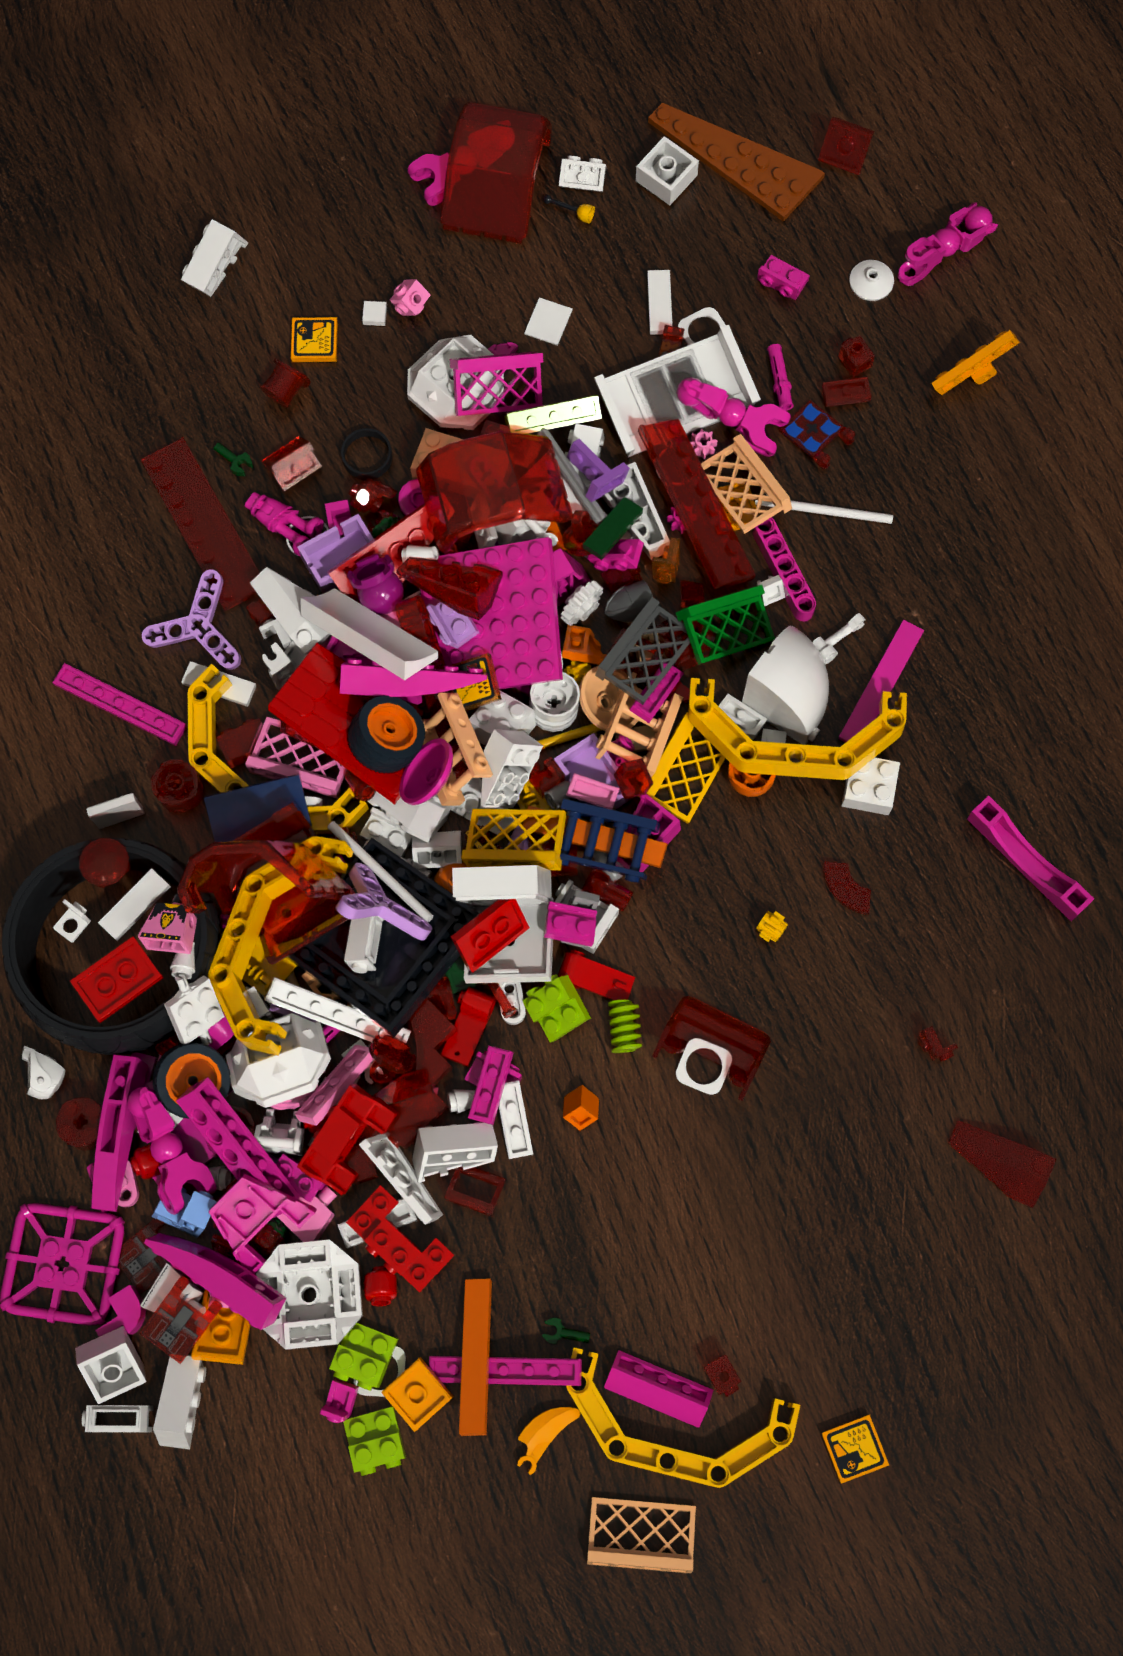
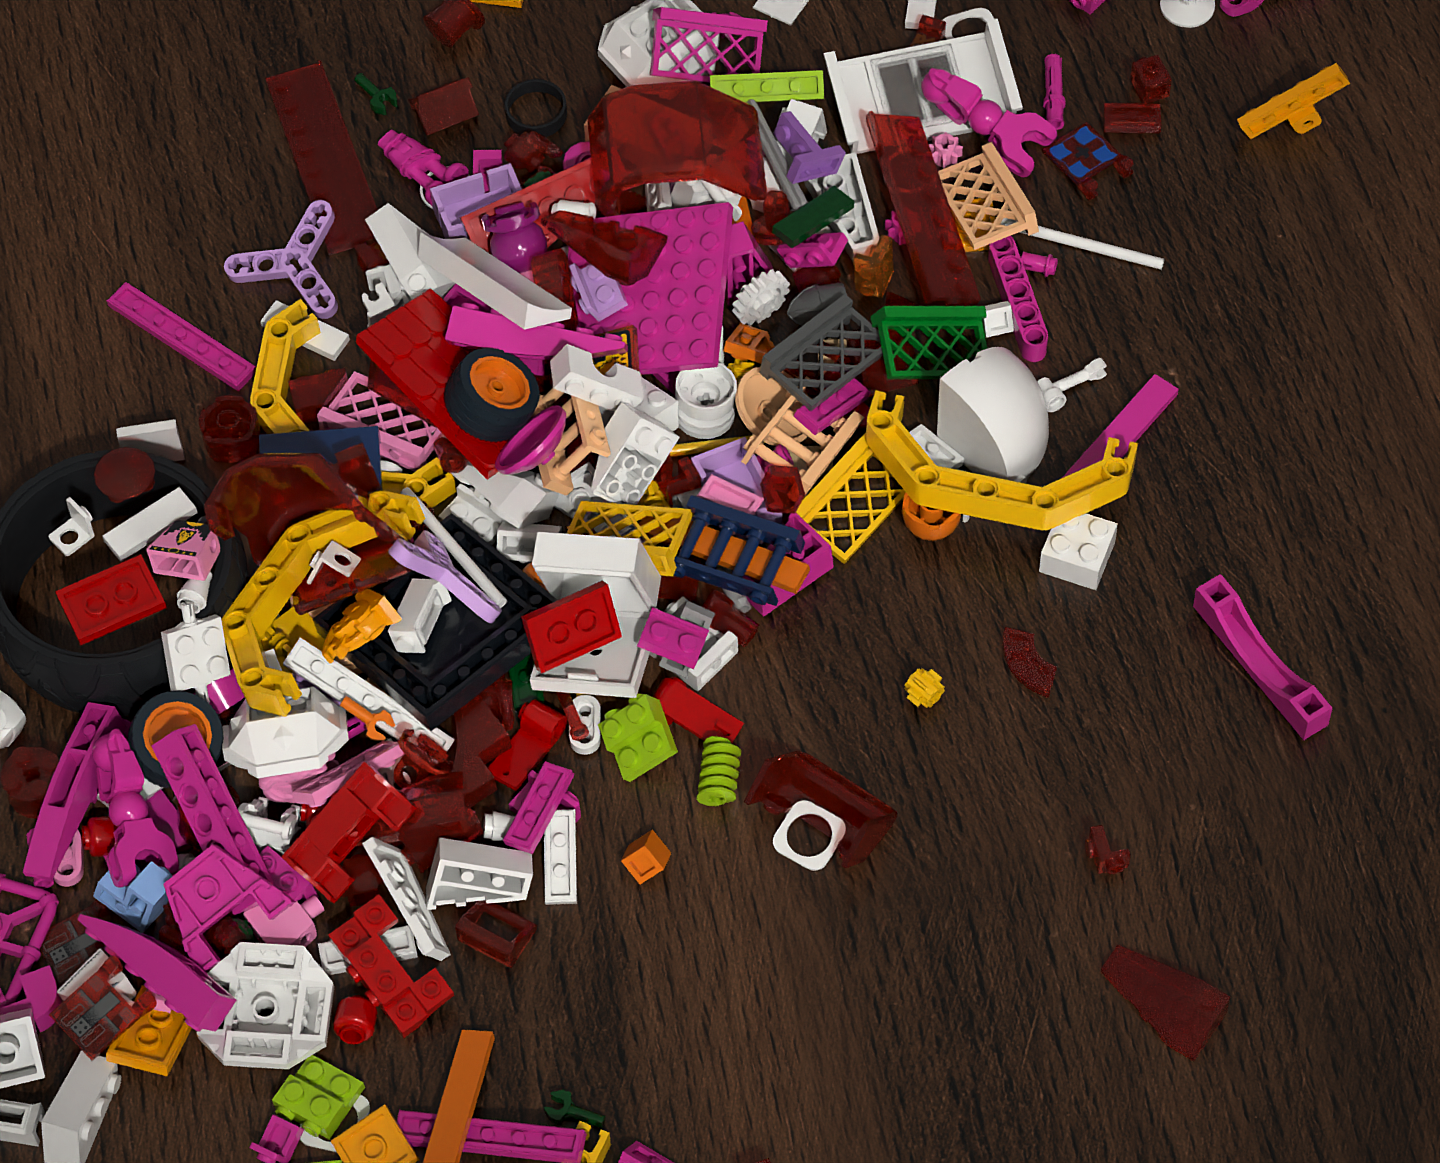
camera: 10 degrees right, 15 degrees down
none -> white bracket [306,540,361,584]
none -> light orange piece [322,586,402,664]
none -> orange bar [340,695,395,741]
none -> white arch [550,344,644,412]
none -> dark pink pin [1021,251,1058,277]

